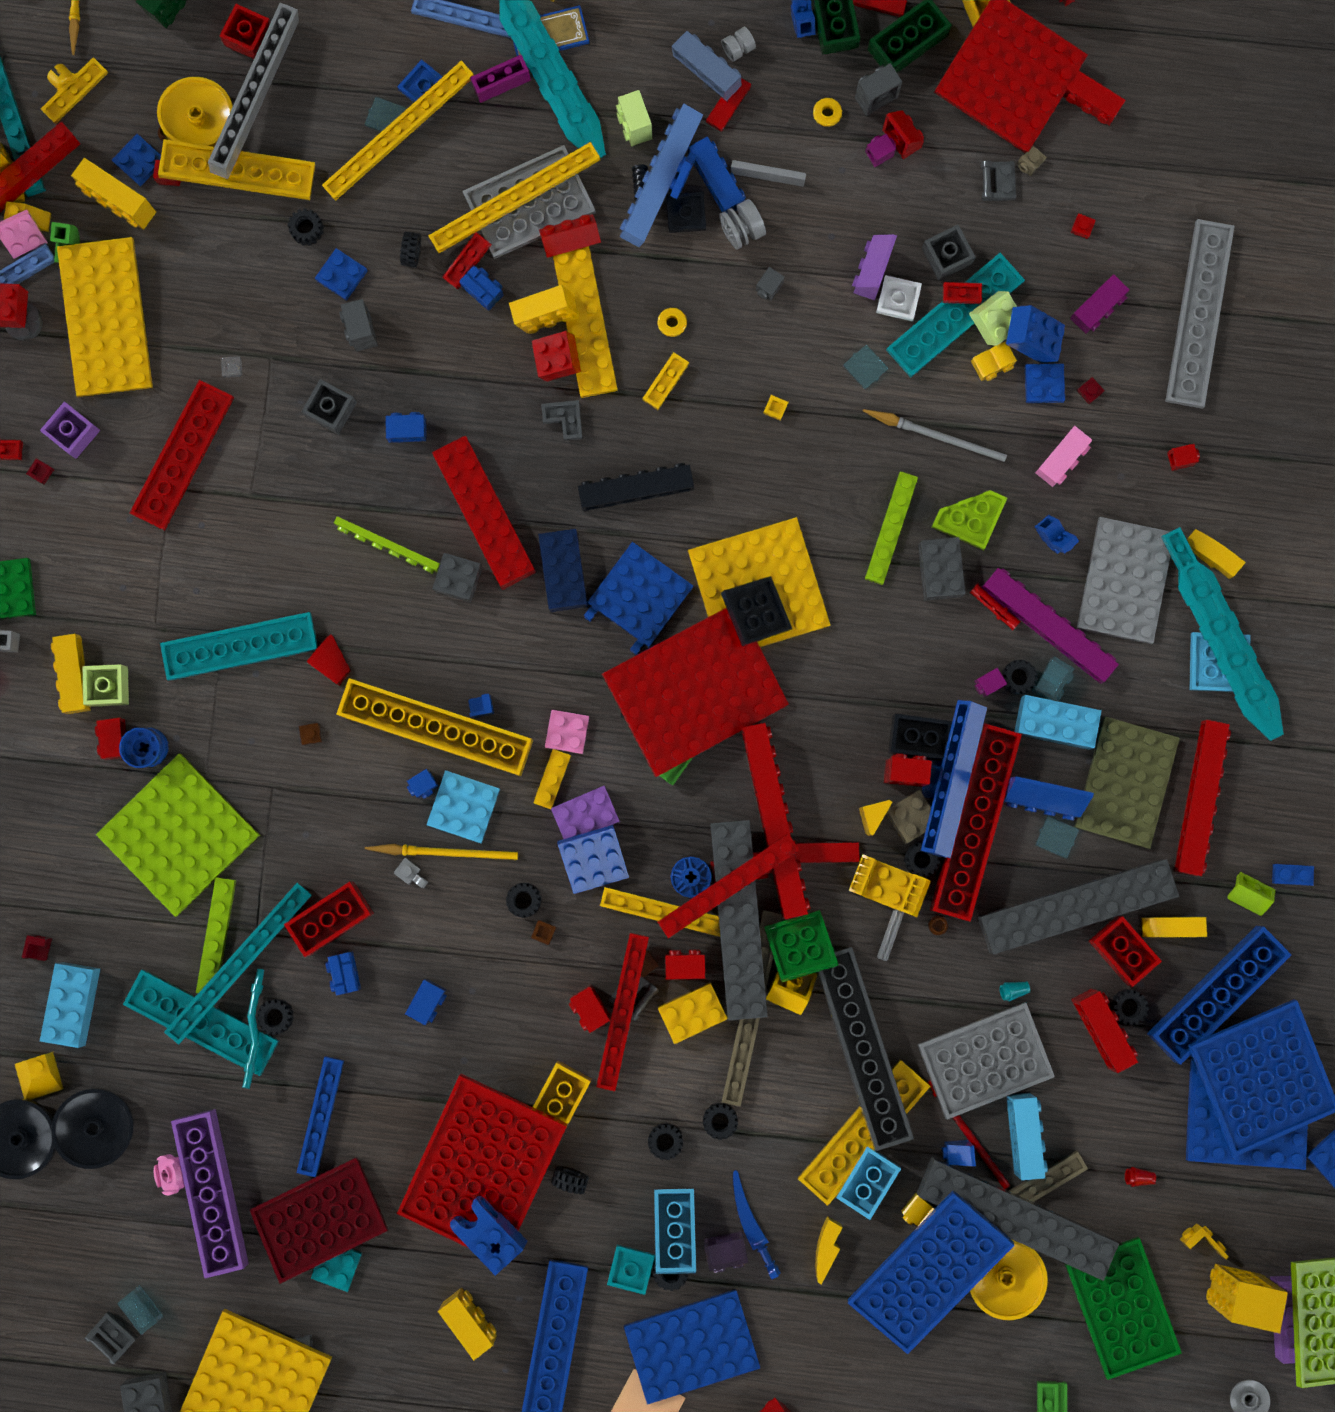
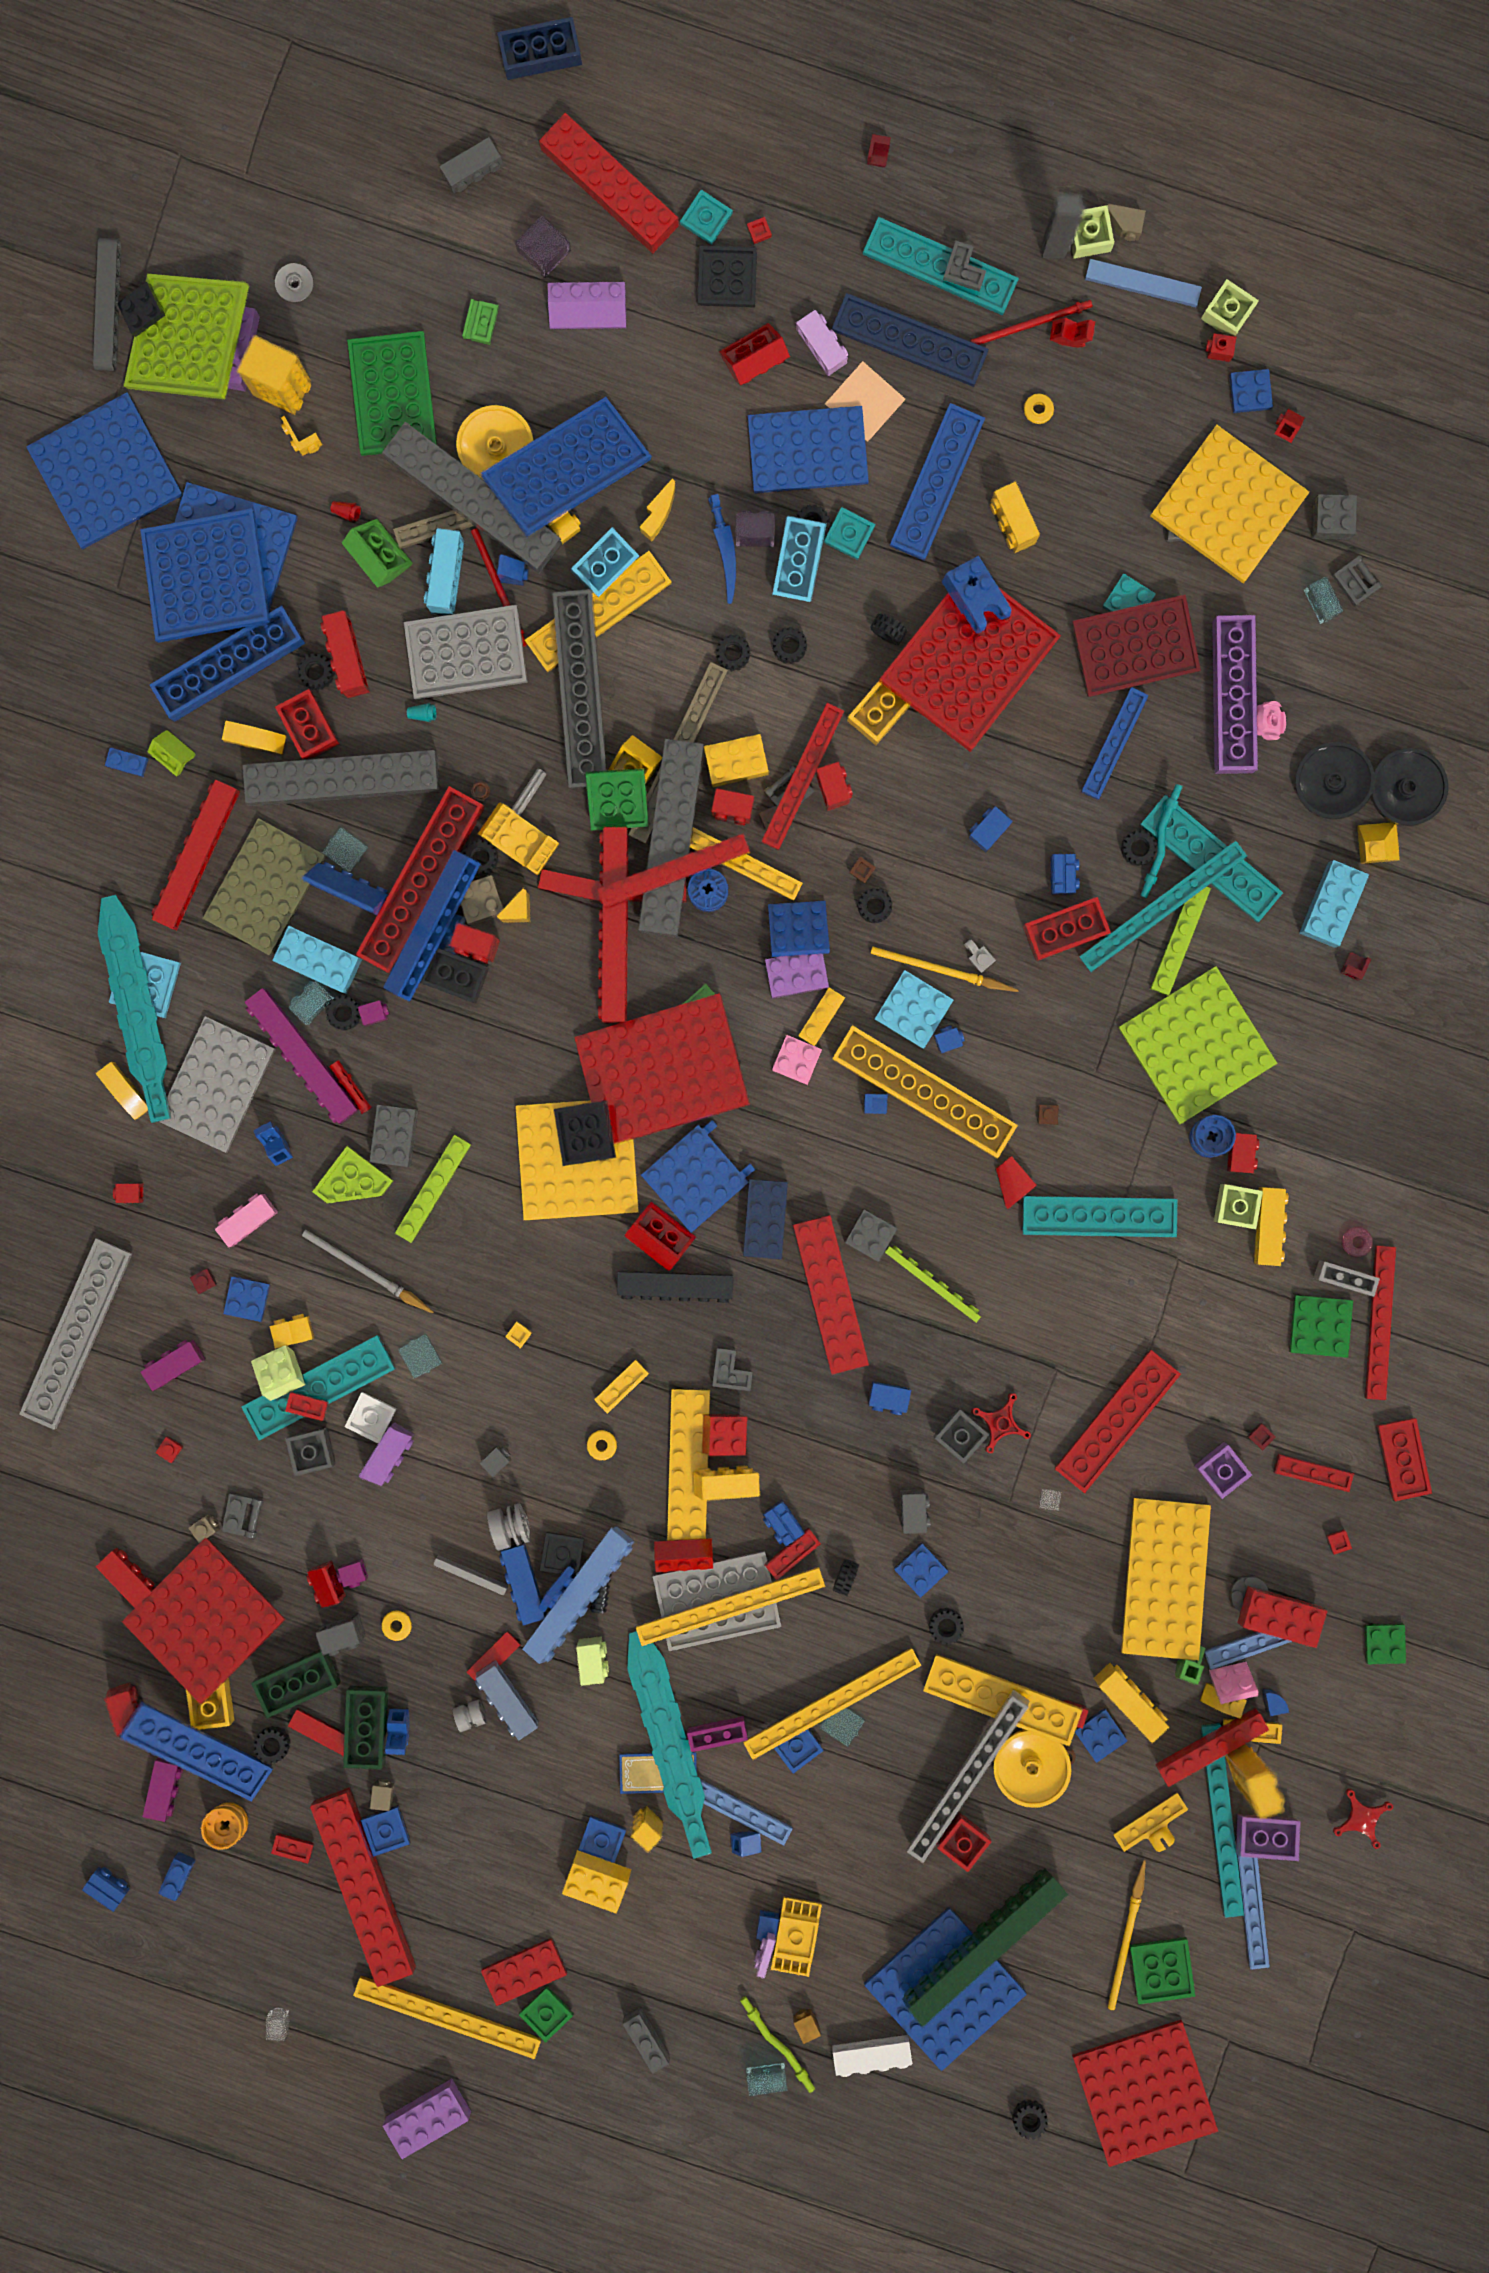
camera: 170 degrees left, 5 degrees up
blue brick [1006,305,1065,363] -> none
none -> bright green slope [342,519,413,588]
none -> red slope [624,1202,696,1271]
none -> red piece [971,1393,1031,1453]

